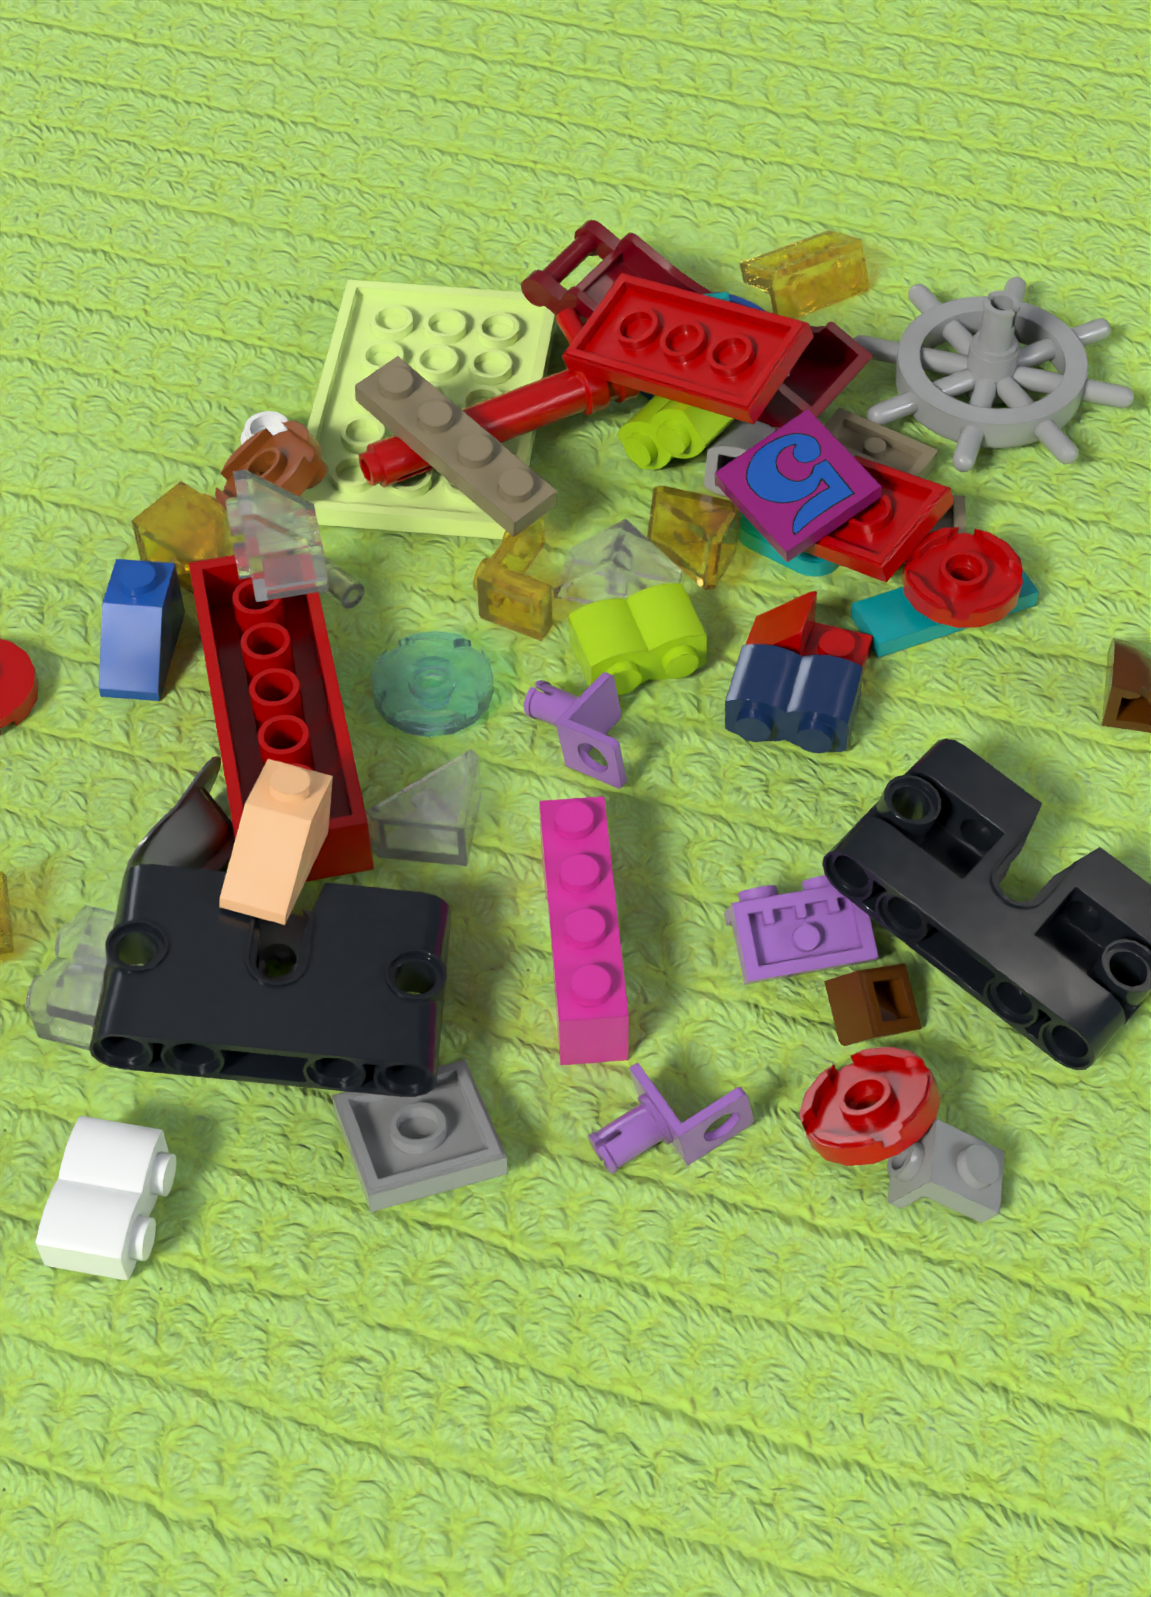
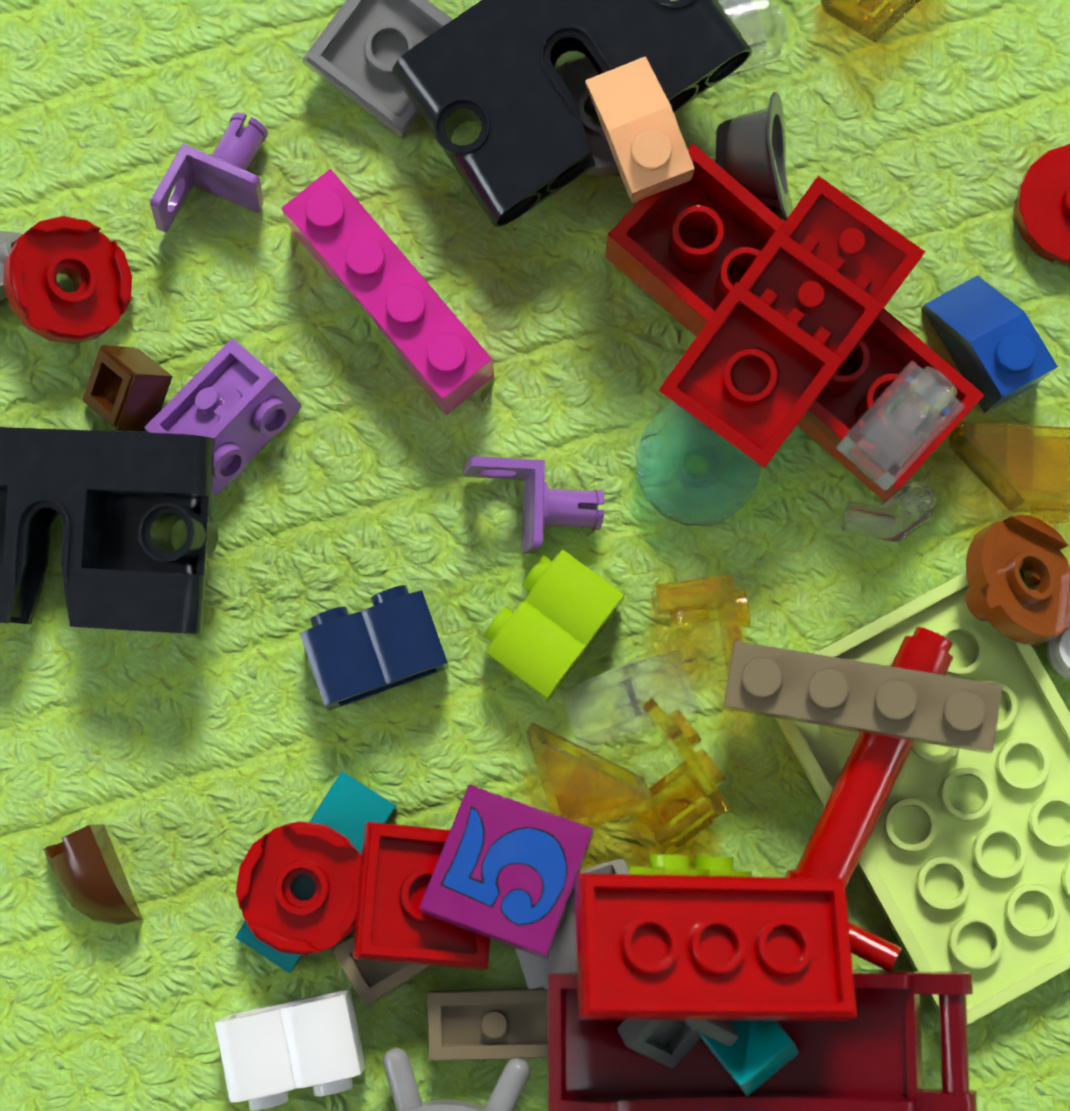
camera: 145 degrees right, 30 degrees up
clear slope [366,749,481,866] -> none
red slope [745,591,873,676] -> none
none -> white brick [215,989,366,1111]
none -> clear yellow bracket [628,698,731,855]
none -> red slope [658,175,925,468]

